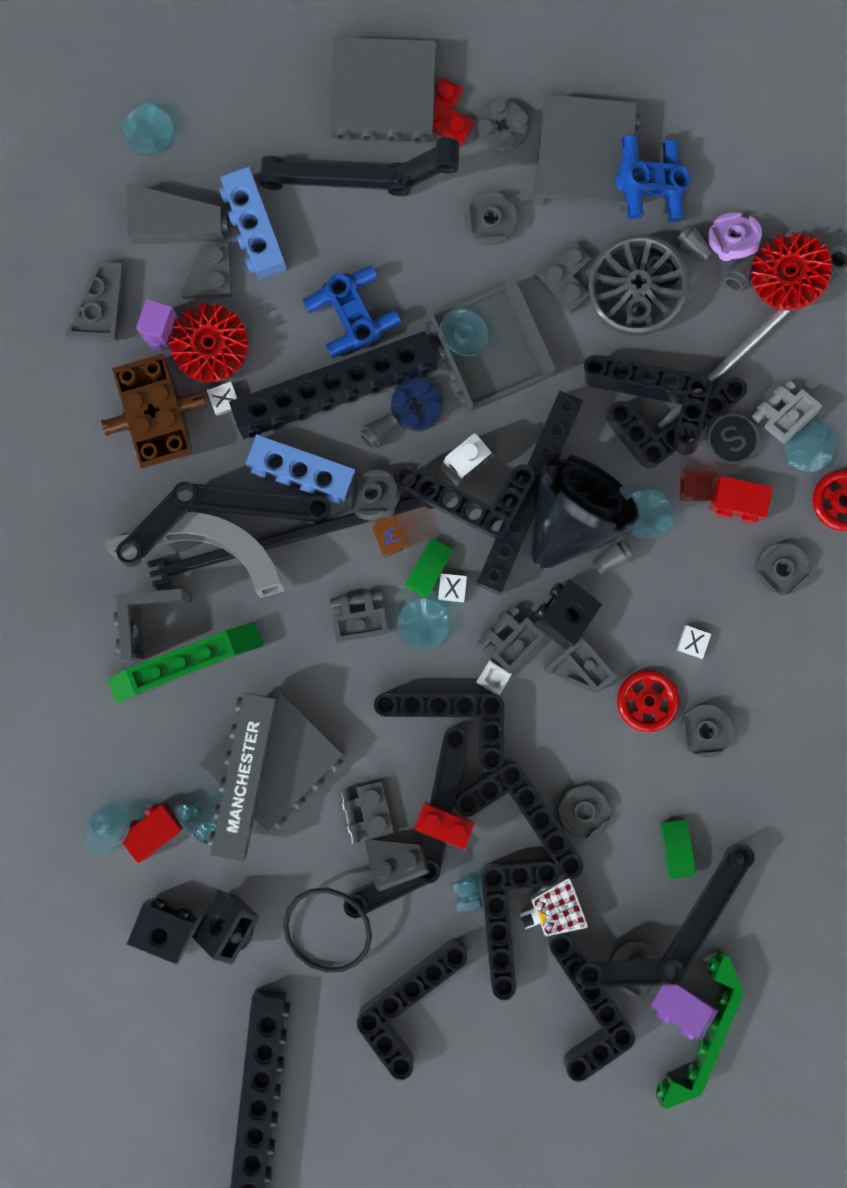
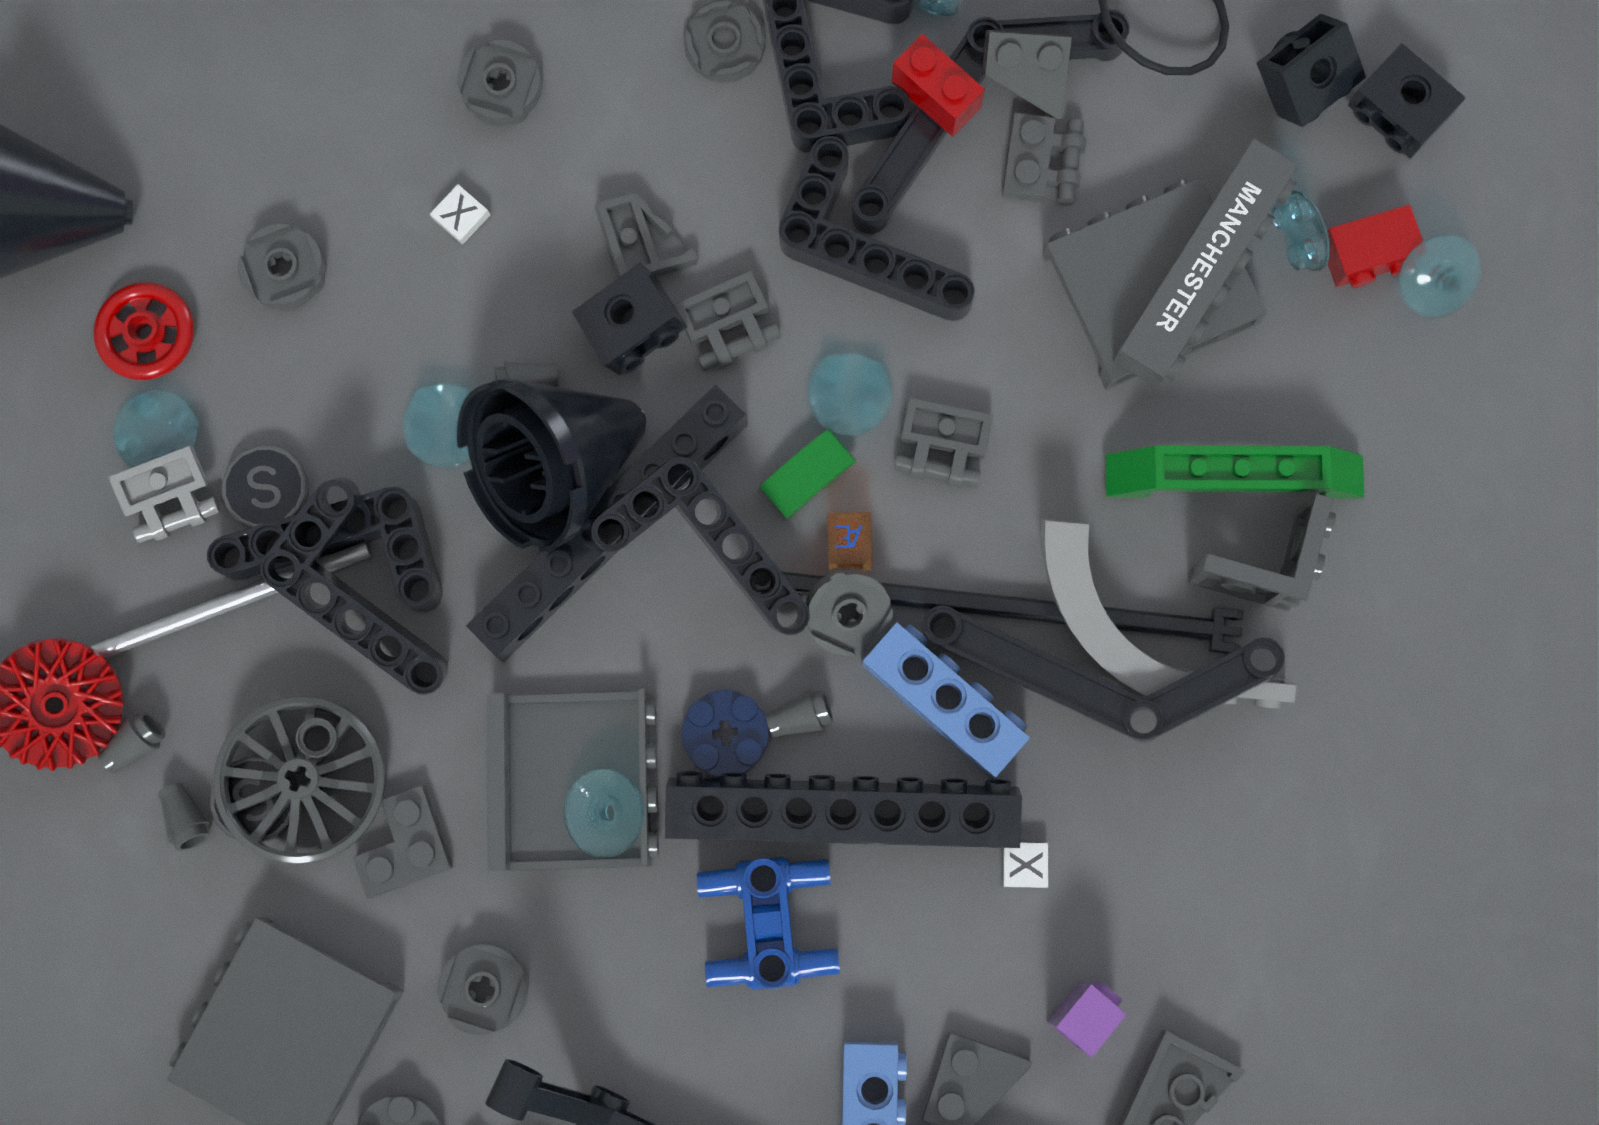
camera: 150 degrees left, 5 degrees down
reddish brown slope [101,353,207,469] -> none
red wheel [169,302,249,383] -> none
white tile [438,574,467,603] -> none
white torso [440,433,495,487] -> none
white tile [476,660,512,696] -> none
blue piece [615,135,690,222] -> none
red plate [617,669,680,732] -> none
clear red panel [680,471,716,501] -> none
lavender plate [708,212,762,261] -> none
red brick [709,476,773,524] -> none

